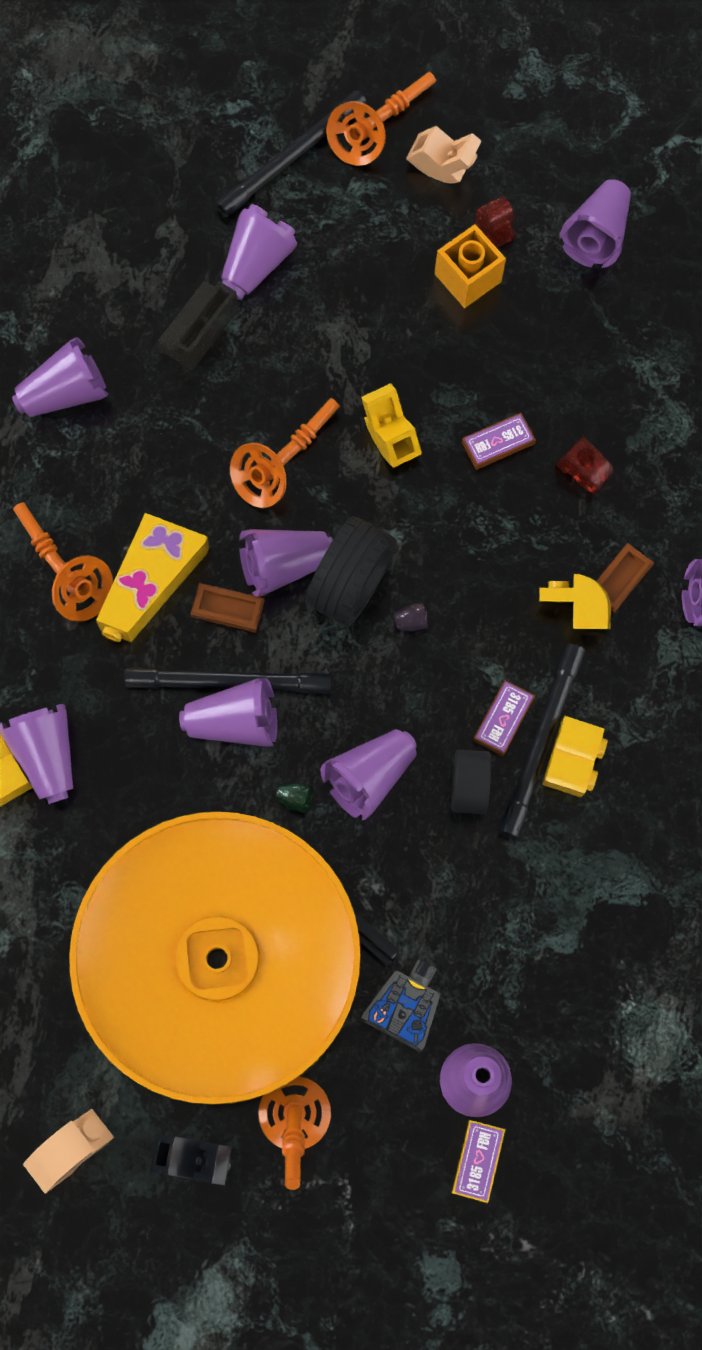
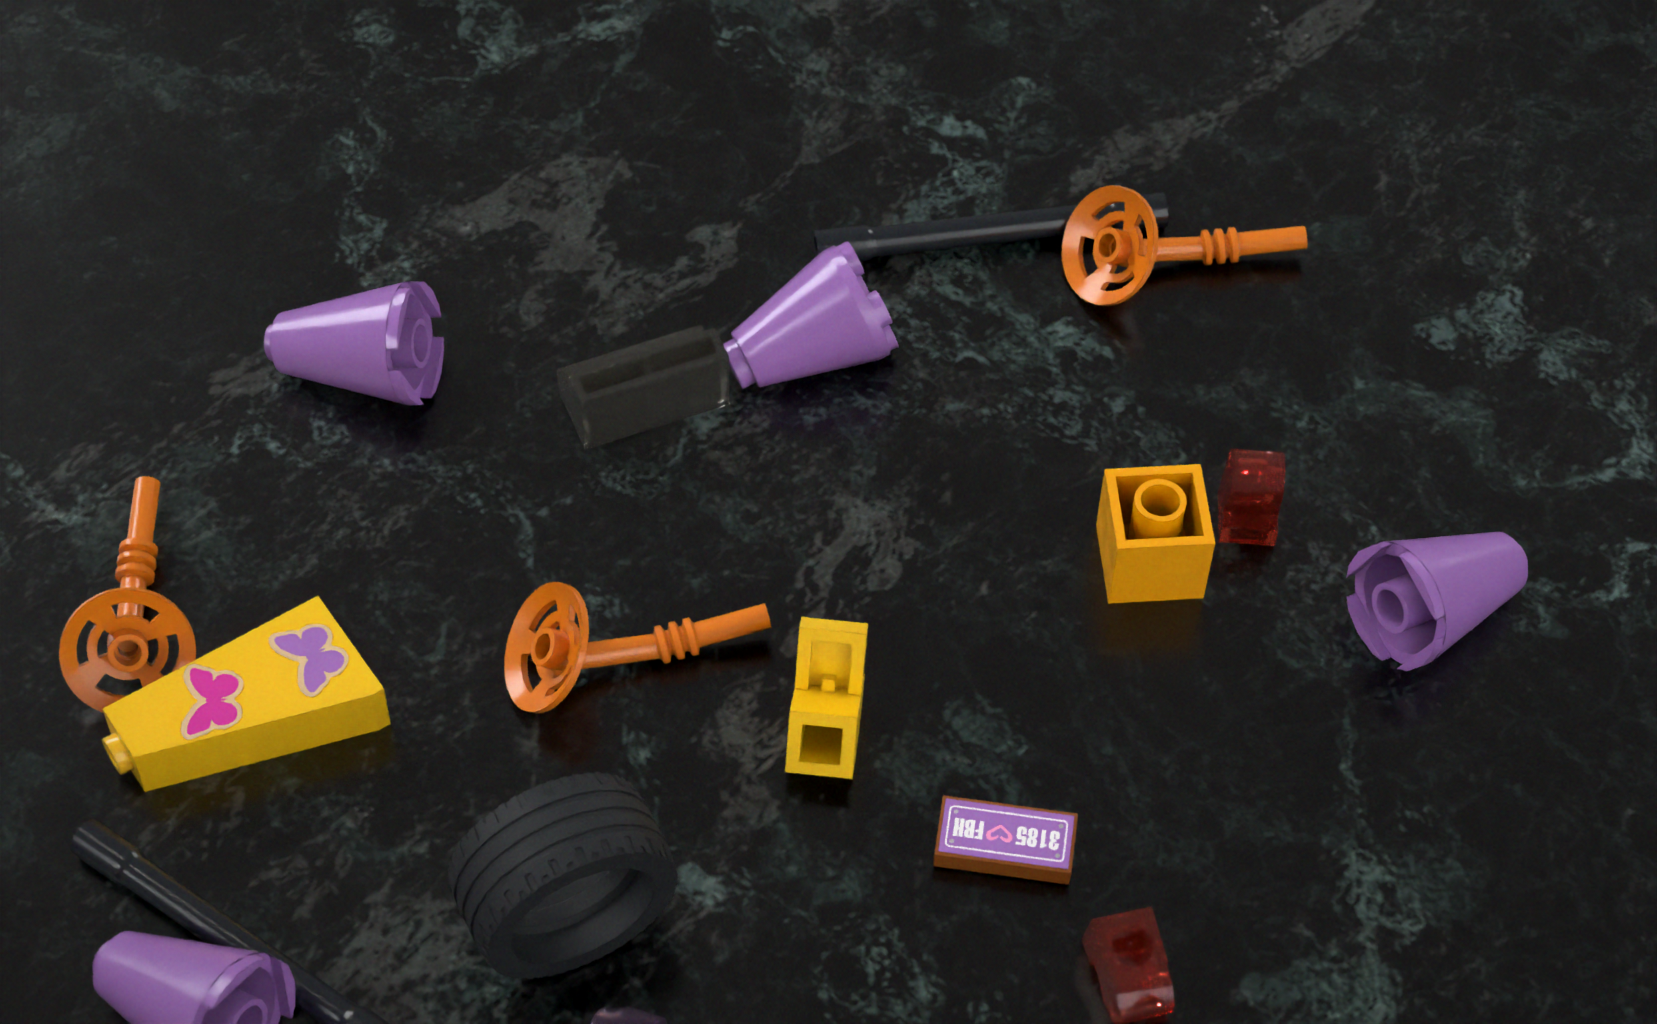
camera: 35 degrees right, 20 degrees down
dark orange tile [190,583,265,633] -> none
medium lavender cone [239,529,333,597] -> none
light nougat brick [406,126,481,183] -> none

